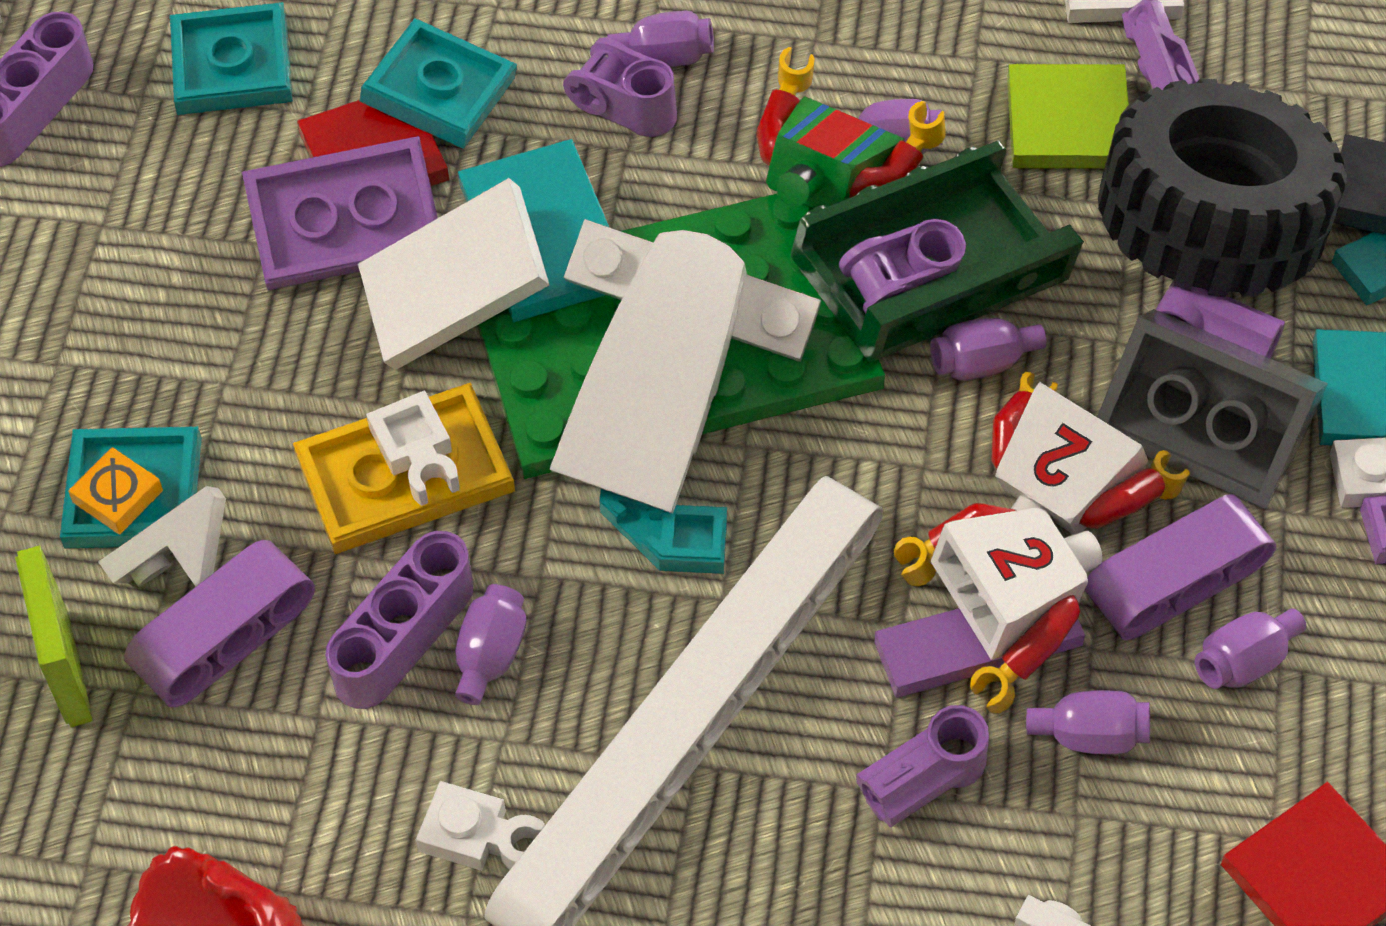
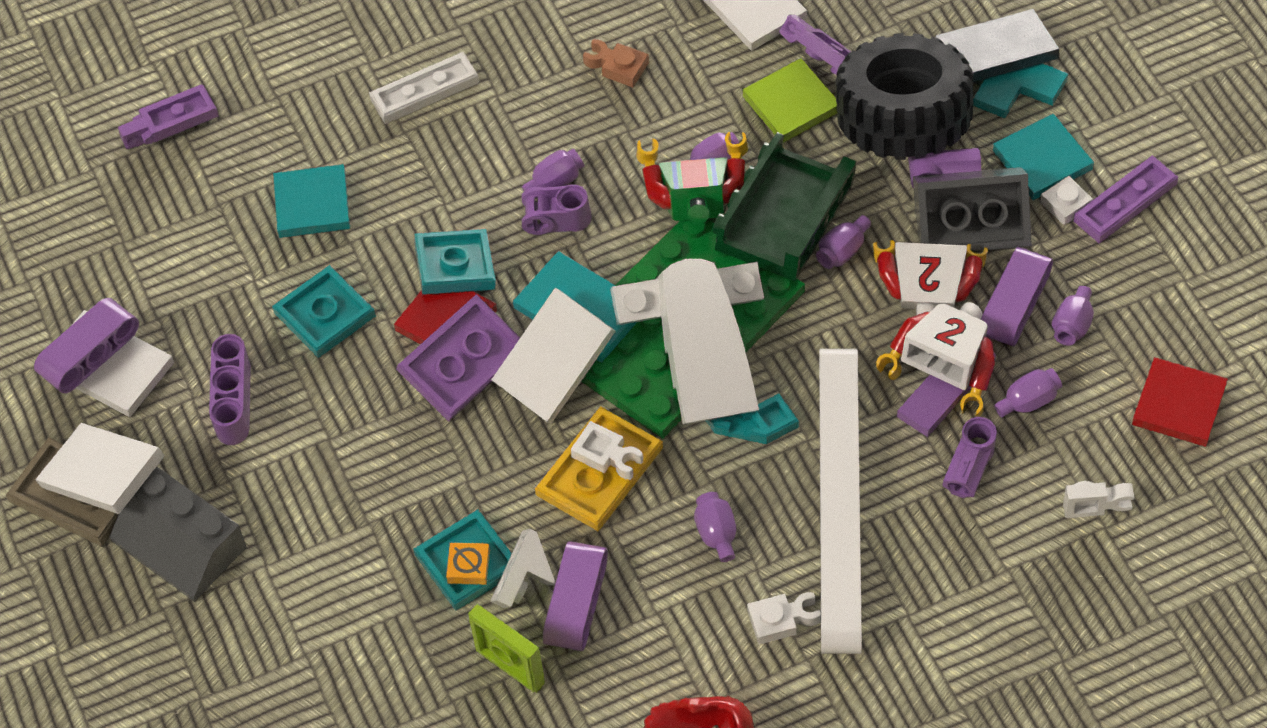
camera: 30 degrees left, 0 degrees up
medium lavender beam [325,531,474,709] -> none
medium lavender piece [839,219,966,314] -> none

